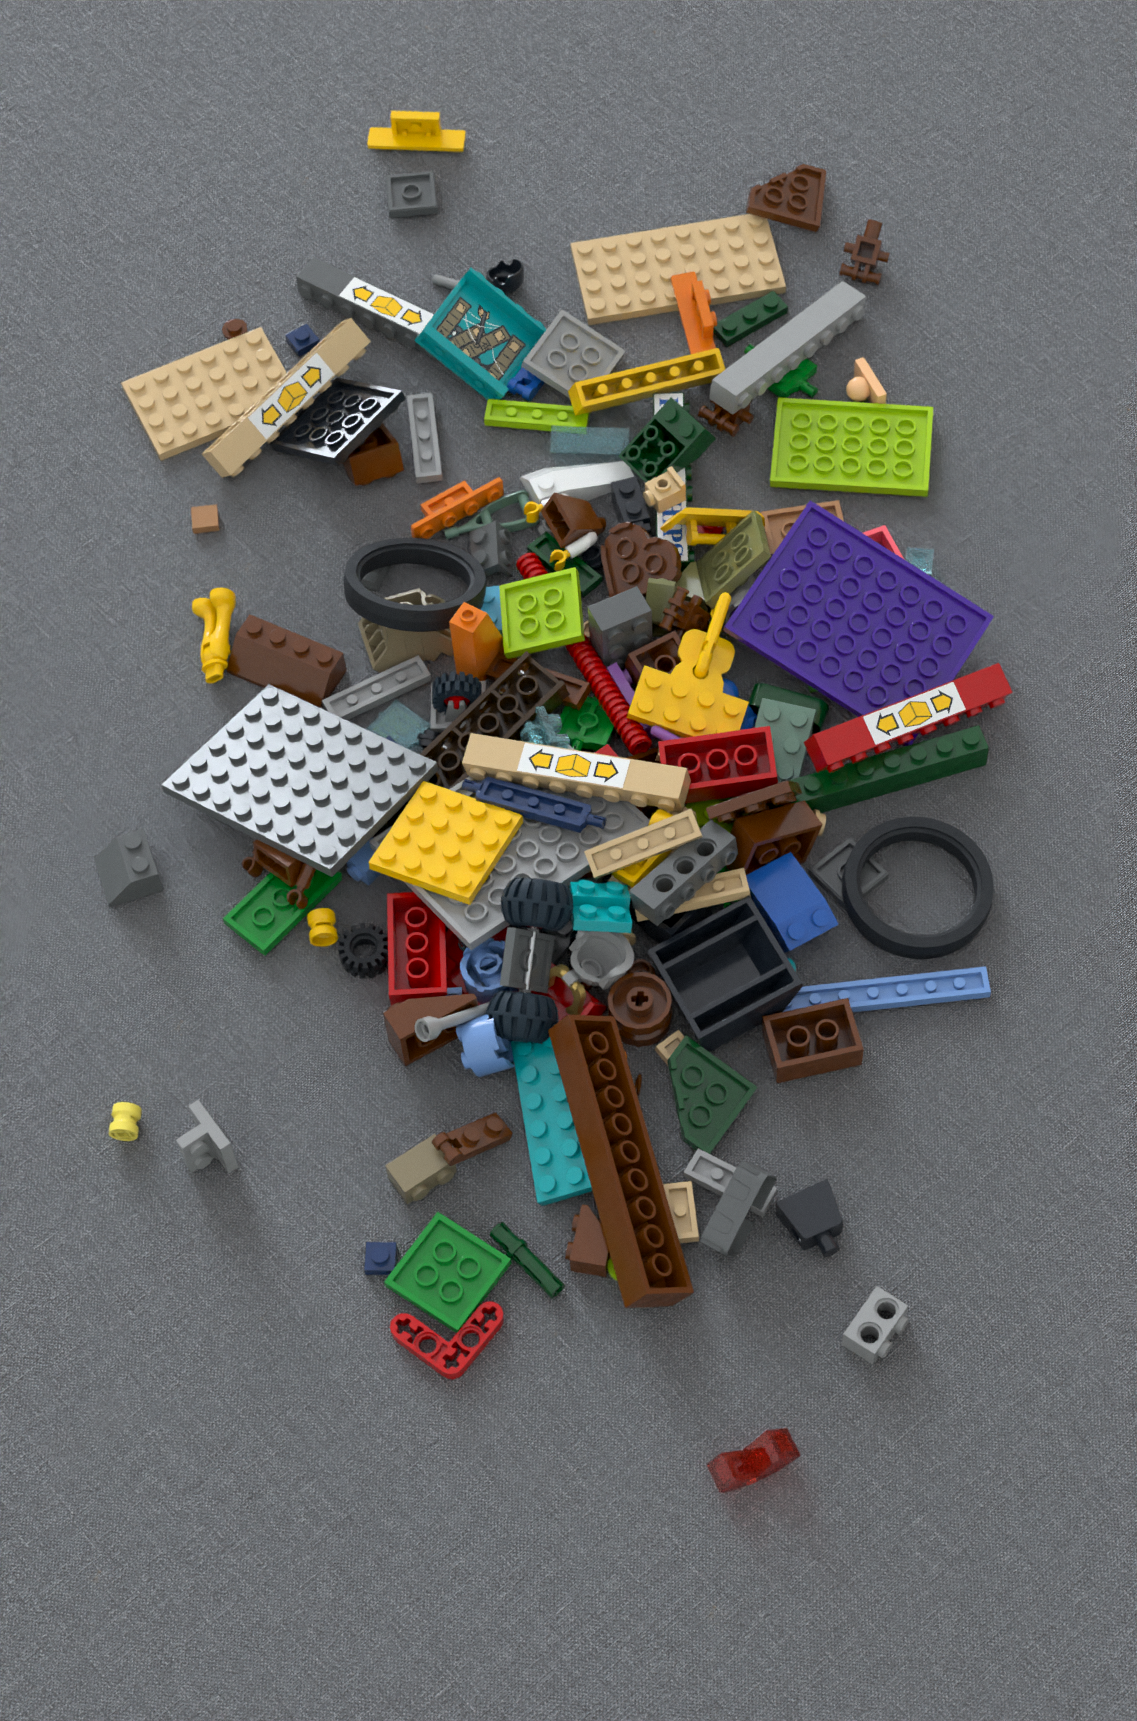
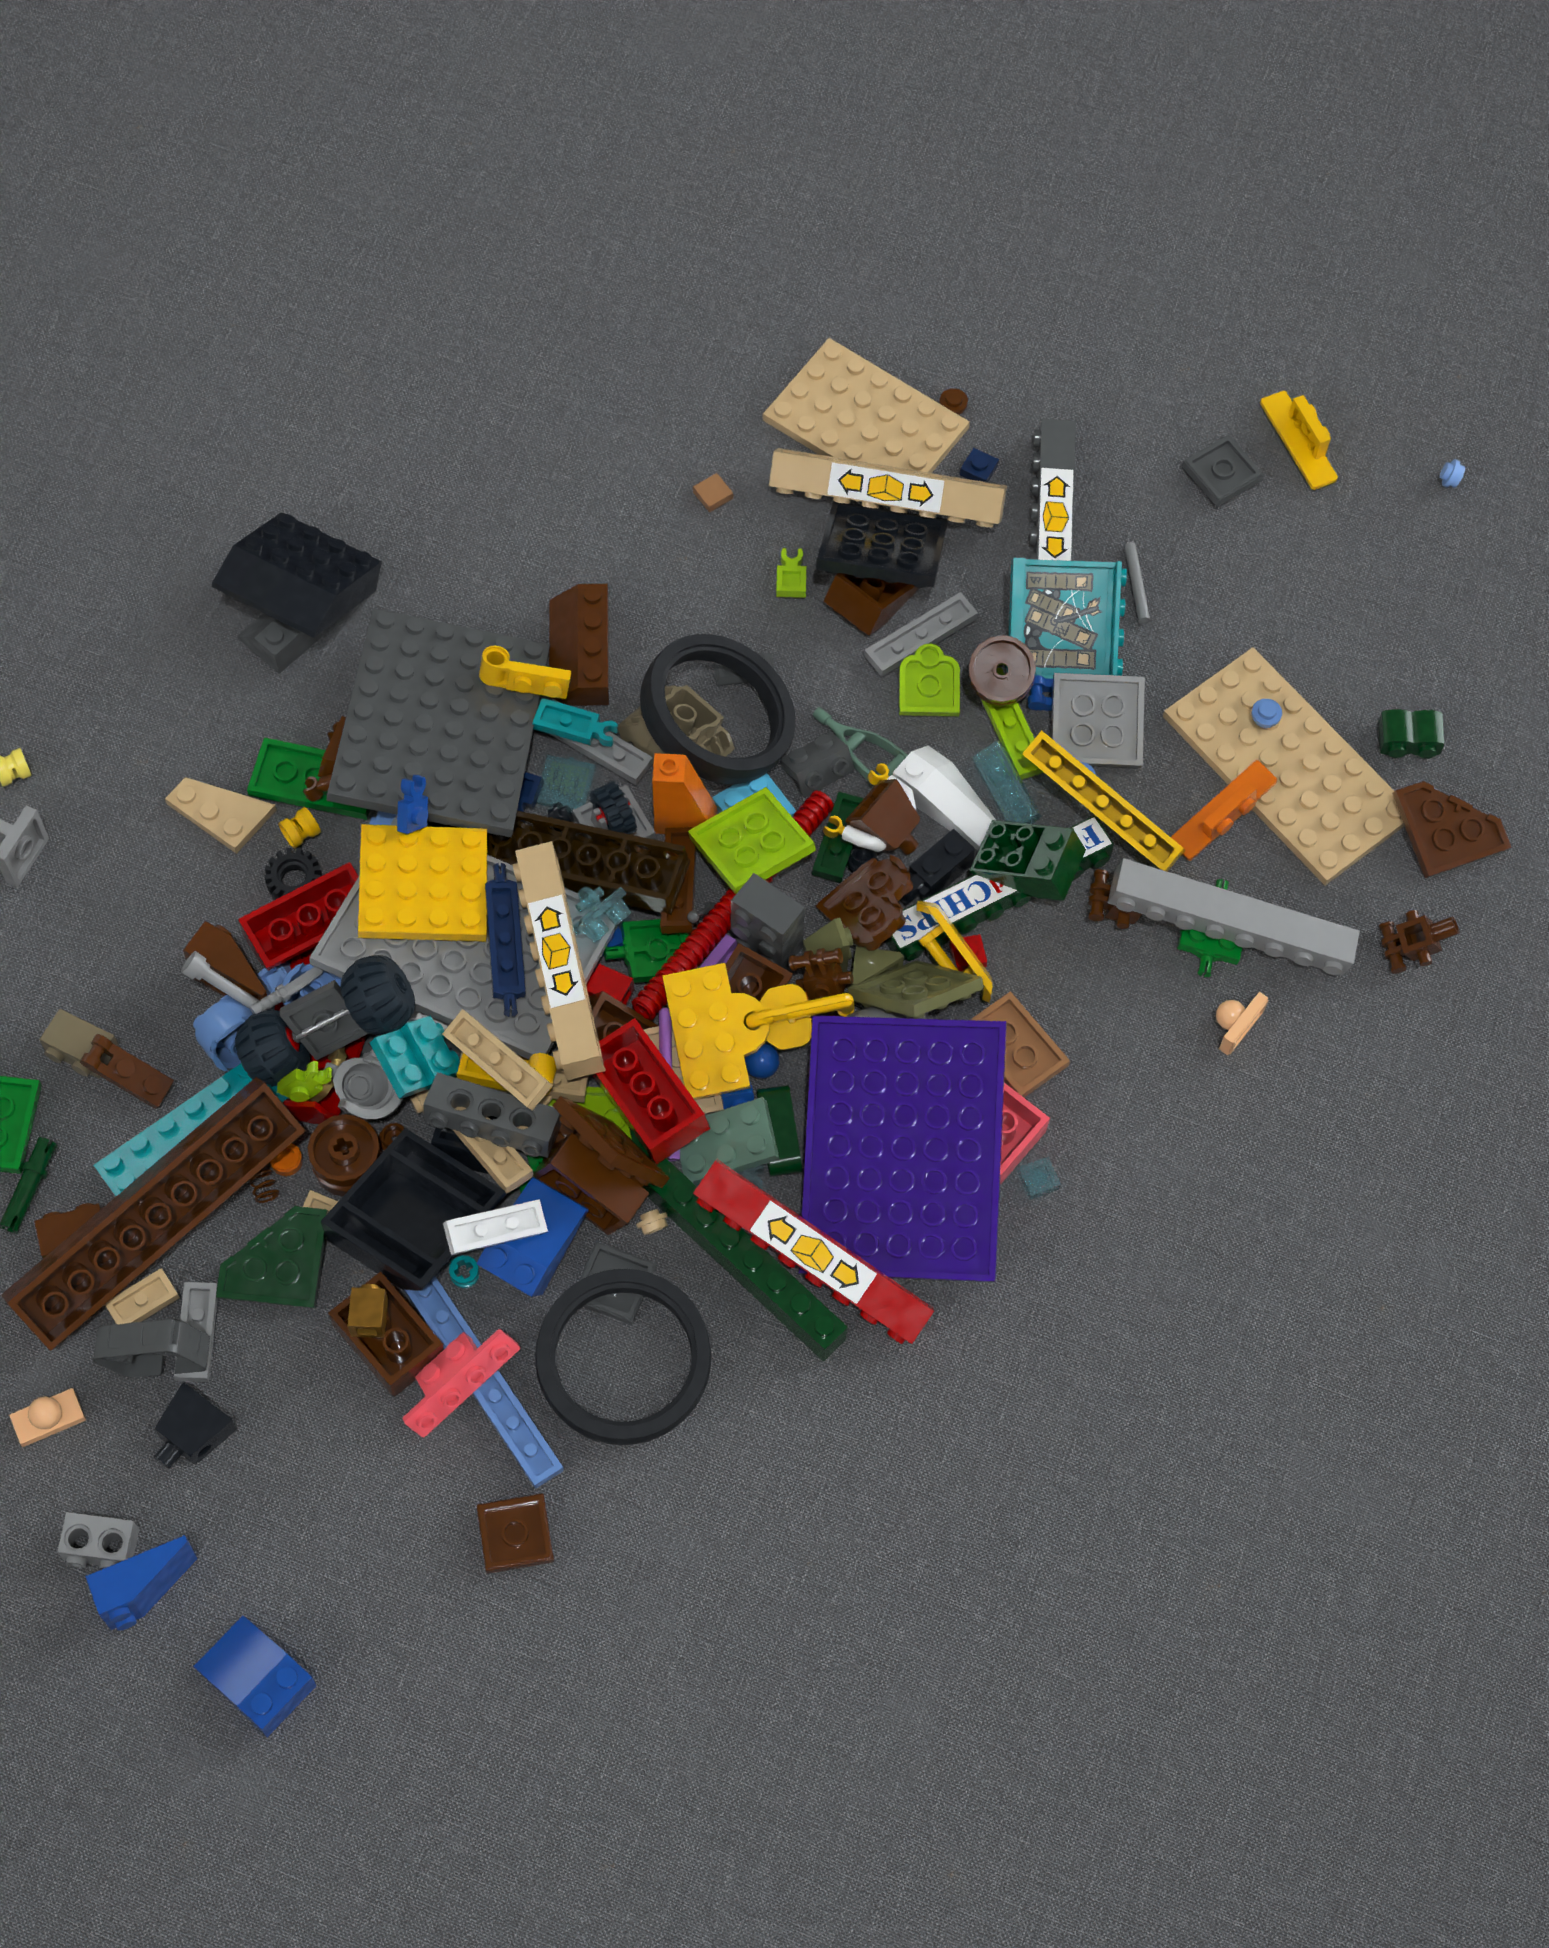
camera: 55 degrees right, 5 degrees up
yellow piece [192,588,236,684] -> none
orange bracket [411,477,504,539] -> none
black hair [486,258,524,293] -> none
tan brick [643,466,686,514] -> none
dark green plate [713,290,788,348] -> none
lime plate [770,398,933,497] -> none
none -> light nougat tile [9,1388,86,1447]
none -> blue slope [85,1535,198,1631]
none -> tan wing [165,777,277,854]
none -> blue slope [193,1616,317,1738]
none -> black slope [212,512,382,638]
none -> light grey piece [249,966,324,1014]
none -> lime plate [277,1061,332,1102]
none -> pearl gold brick [348,1284,388,1338]
none -> blue plate [397,775,428,834]
none -> coral bracket [402,1329,520,1437]
none -> white plate [443,1199,548,1255]
none -> reddish brown plate [477,1493,554,1574]
none -> yellow plate [479,646,571,699]
none -> teal plate [532,698,618,747]
none -> dark grey hinge [687,902,715,923]
none -> lime plate [776,548,807,598]
none -> lime plate [899,644,960,716]
none -> wheel [969,635,1036,707]
none -> medium blue plate [1251,699,1282,728]
none -> dark green brick [1378,709,1444,759]
none -> light blue plate [1440,459,1465,488]

